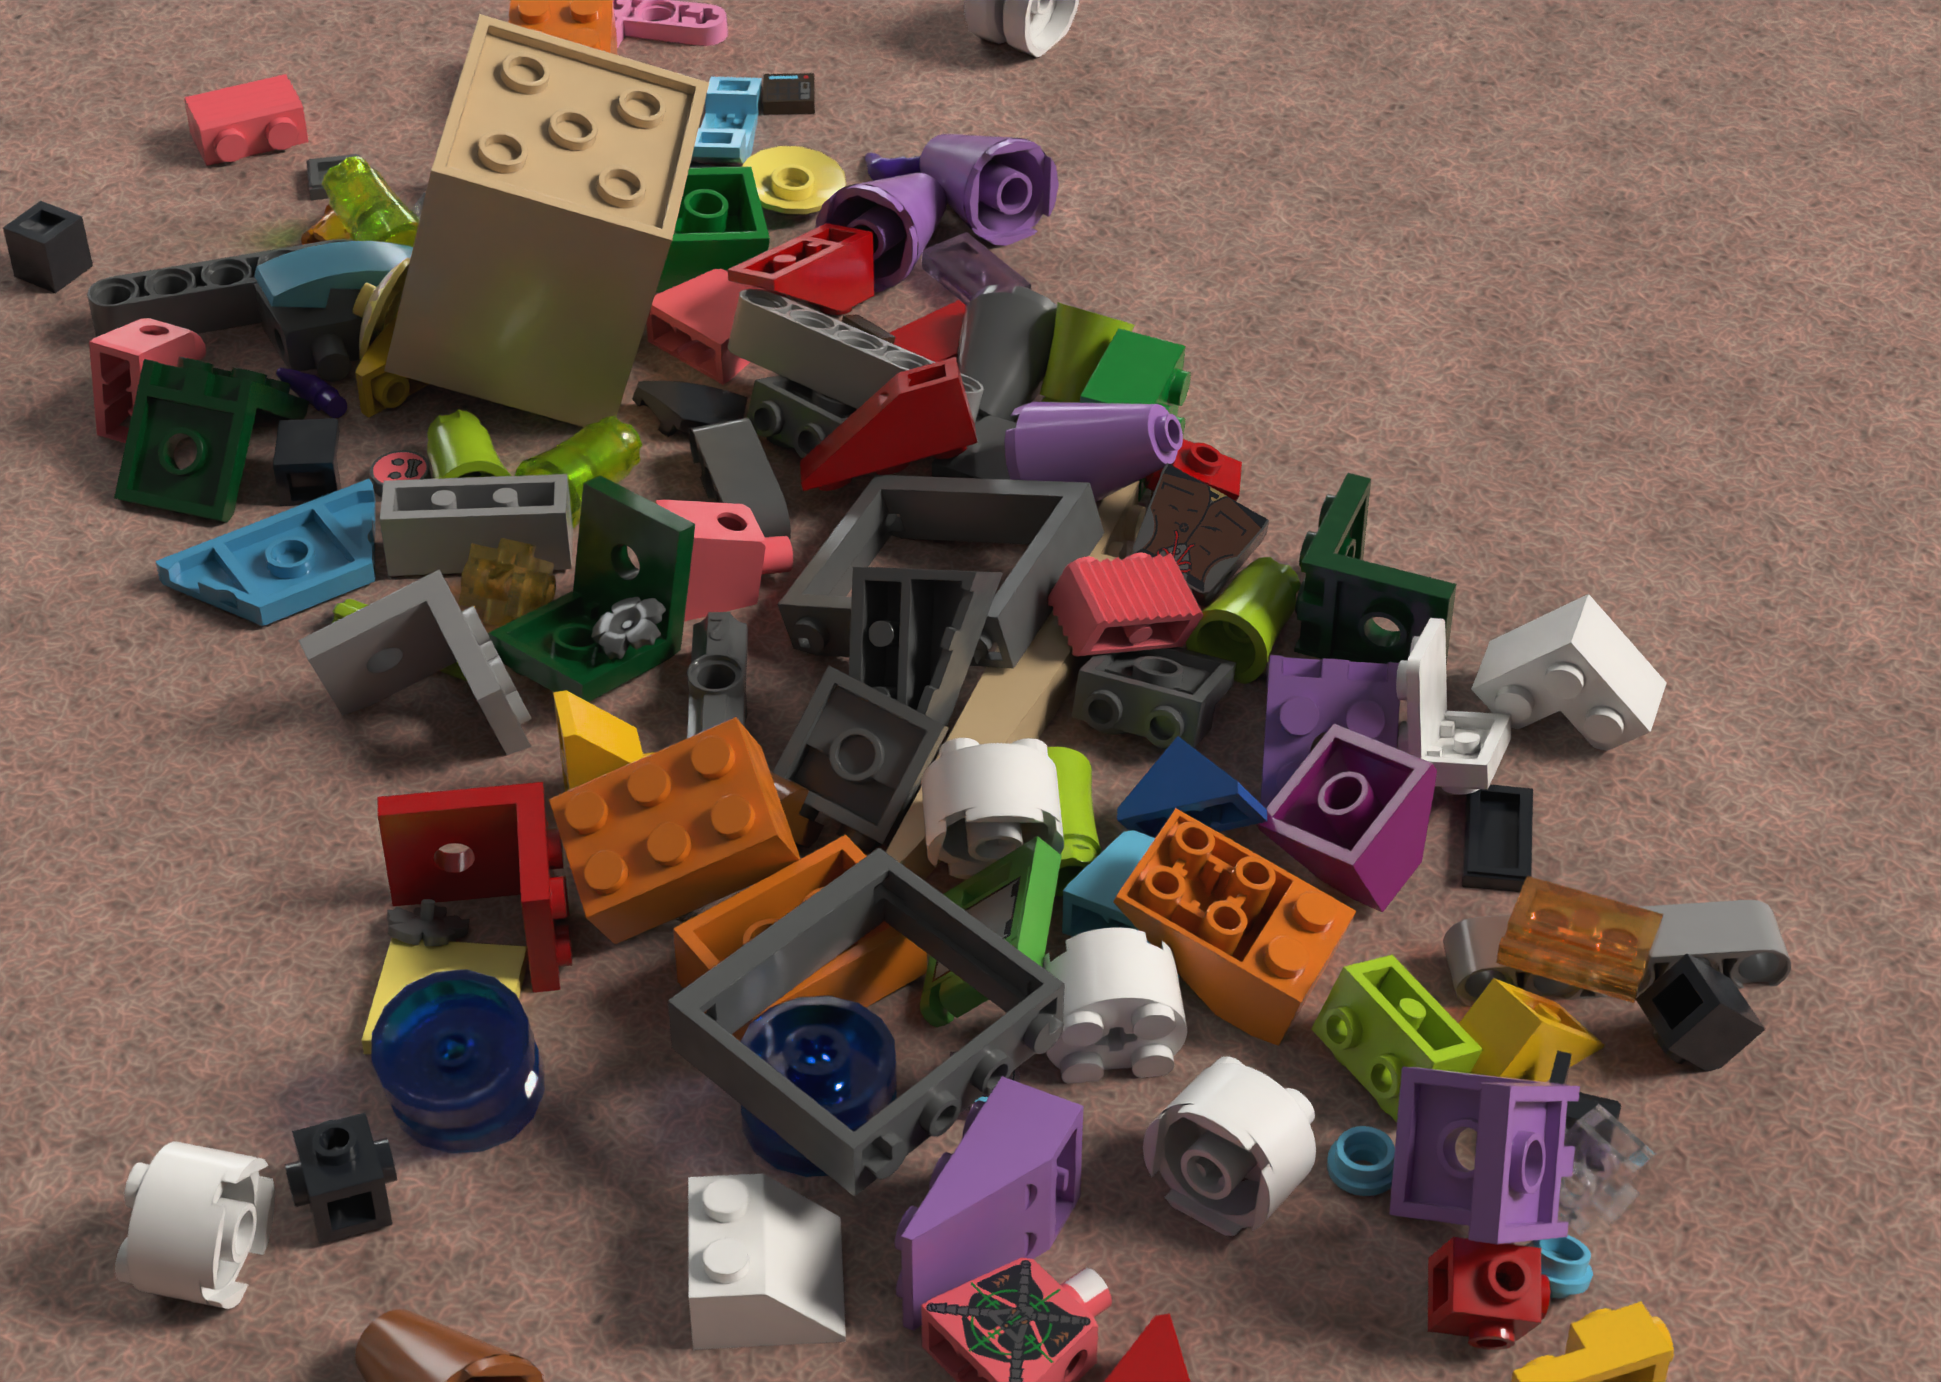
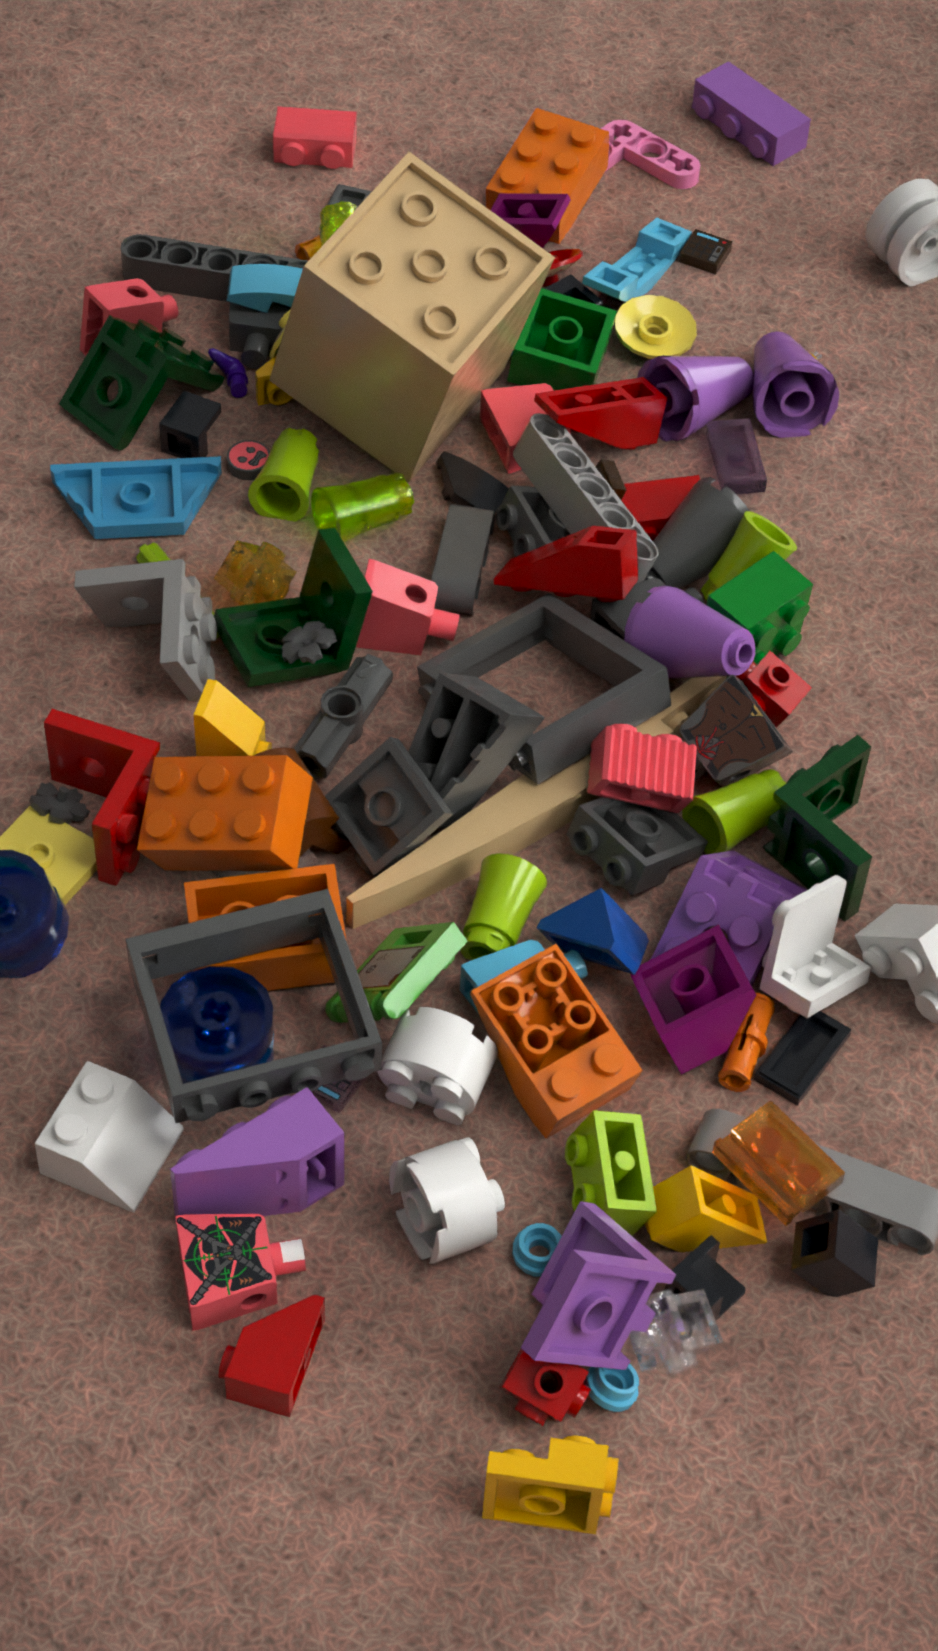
camera: 25 degrees right, 10 degrees up
black panel [3,201,93,293] -> none
light grey brick [380,474,573,576] -> none
dark purple animal [864,152,921,181] -> none
white brick [921,738,1064,880] -> none
none -> orange pin [718,993,775,1092]

